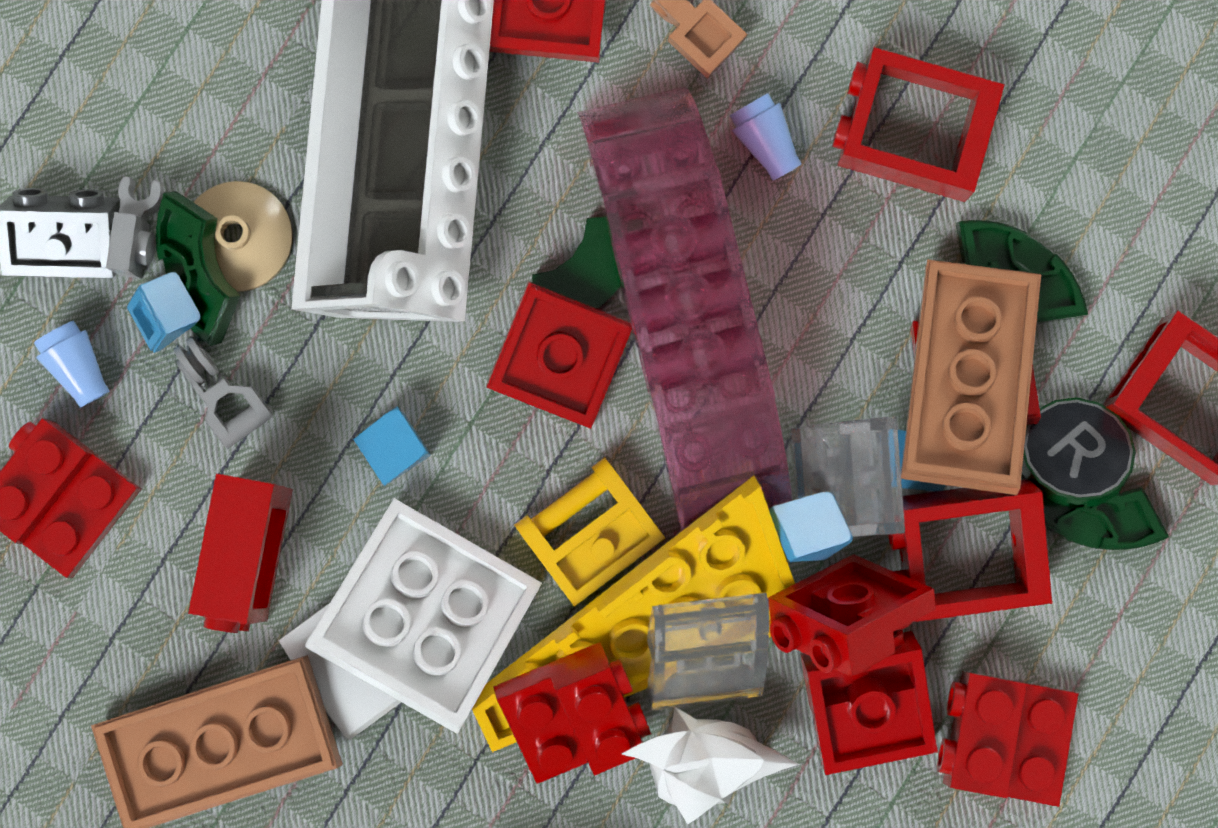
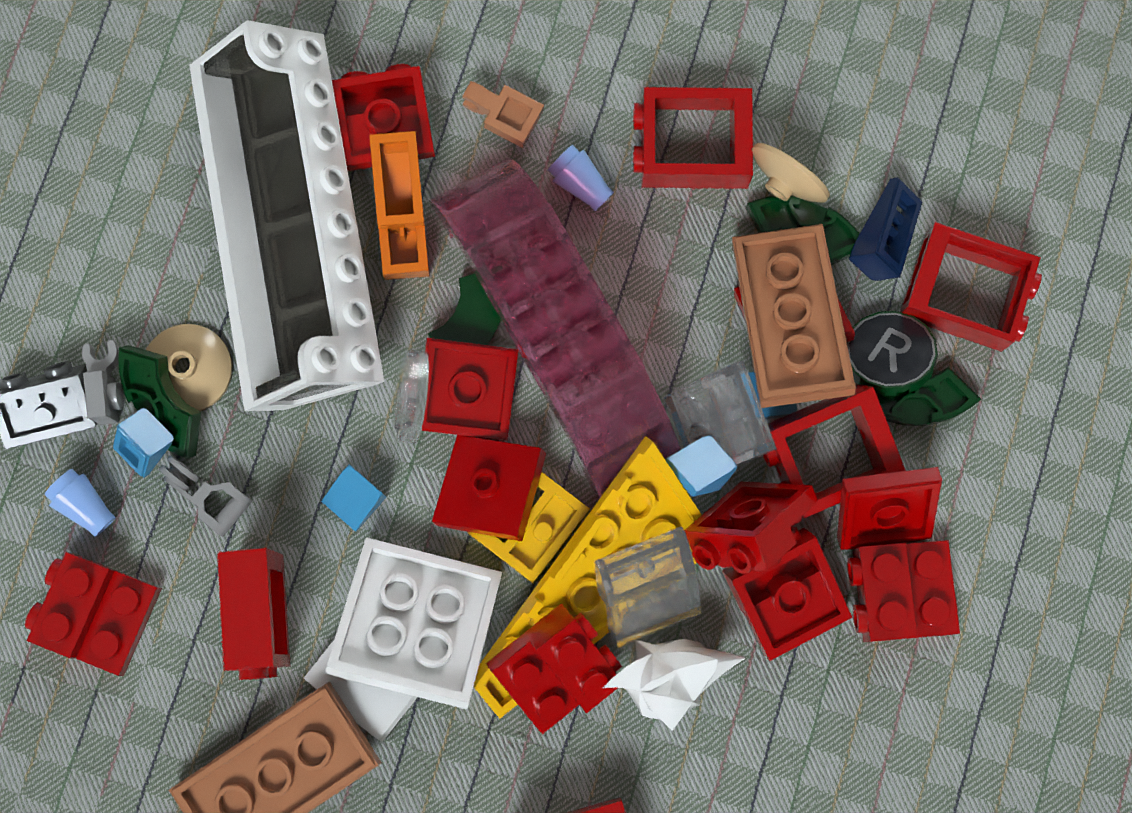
camera: 20 degrees left, 5 degrees down
none -> orange slope [369,131,429,280]
none -> clear tile [395,349,429,444]
none -> red plate [432,435,546,541]
none -> tan dish [751,143,830,203]
none -> red plate [837,467,942,550]
none -> dark blue slope [849,177,923,281]

